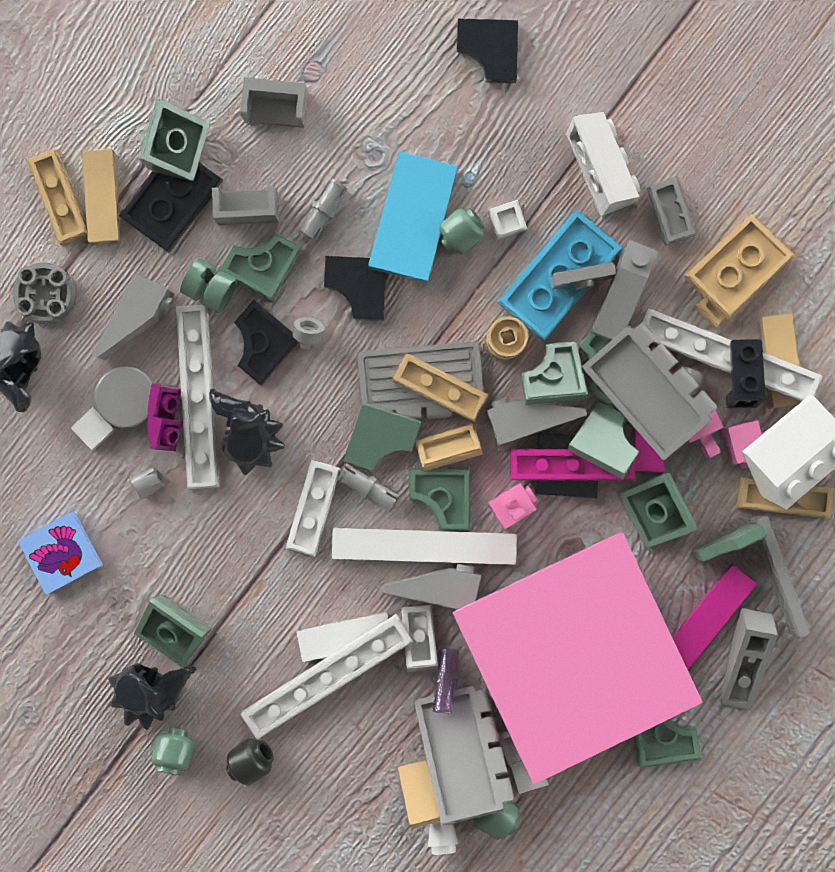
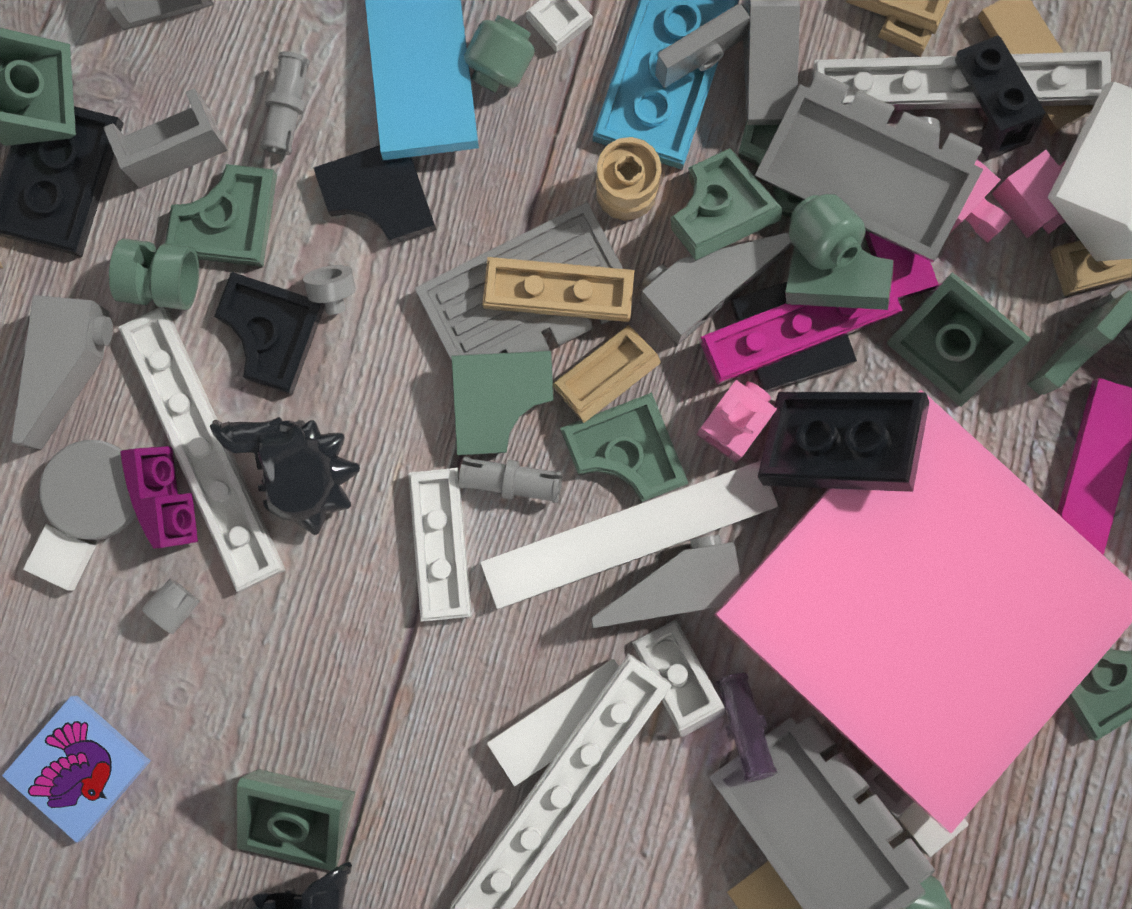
camera: 20 degrees left, 5 degrees down
none -> black tile [757,392,930,492]
none -> sand green head [789,194,866,270]

